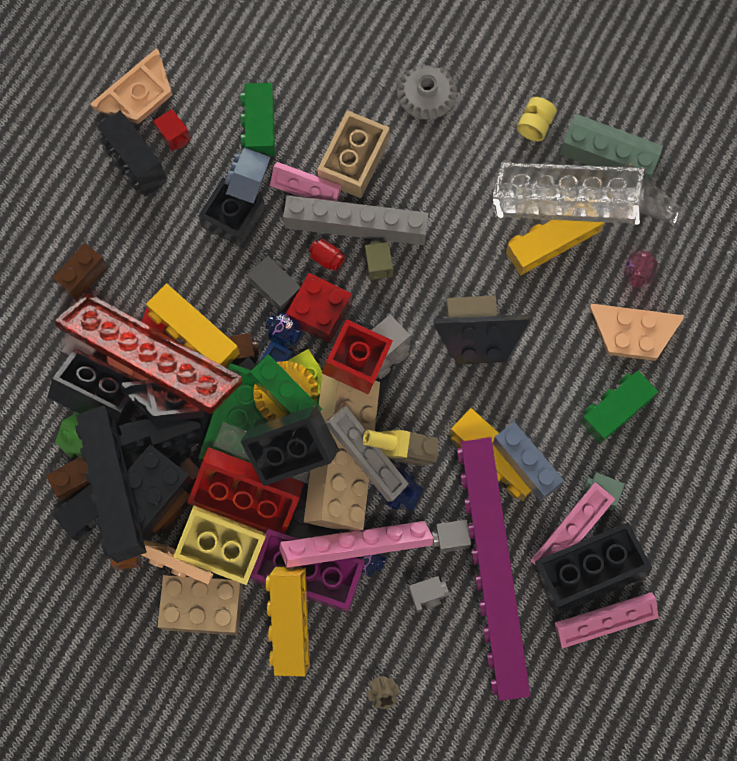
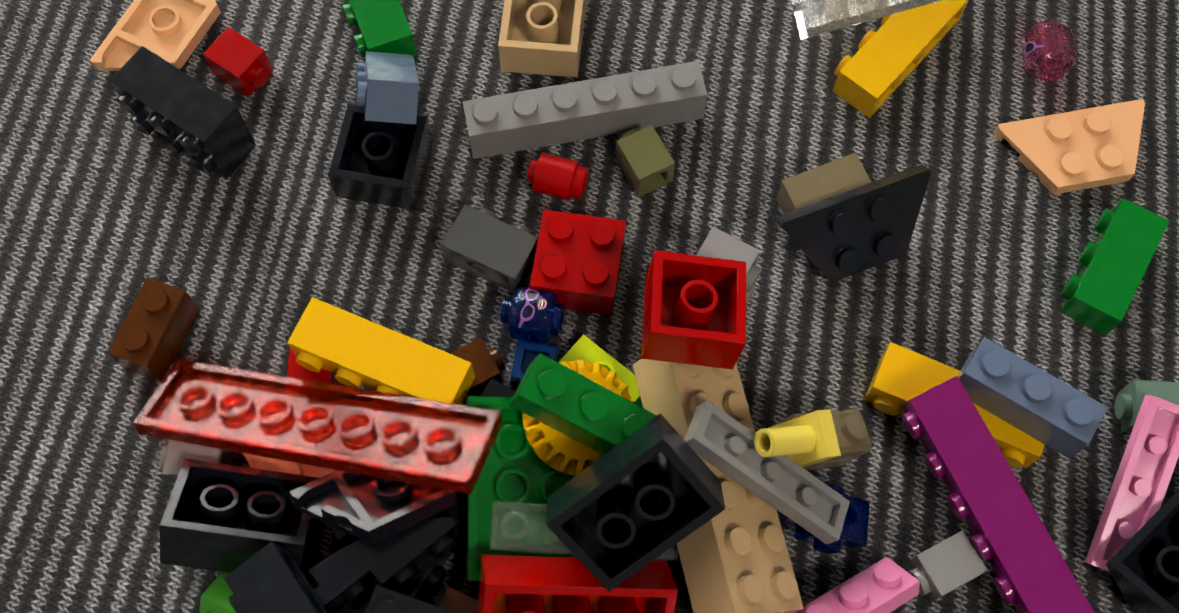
camera: 20 degrees left, 5 degrees down
bright pink plate [270,162,342,202] -> none

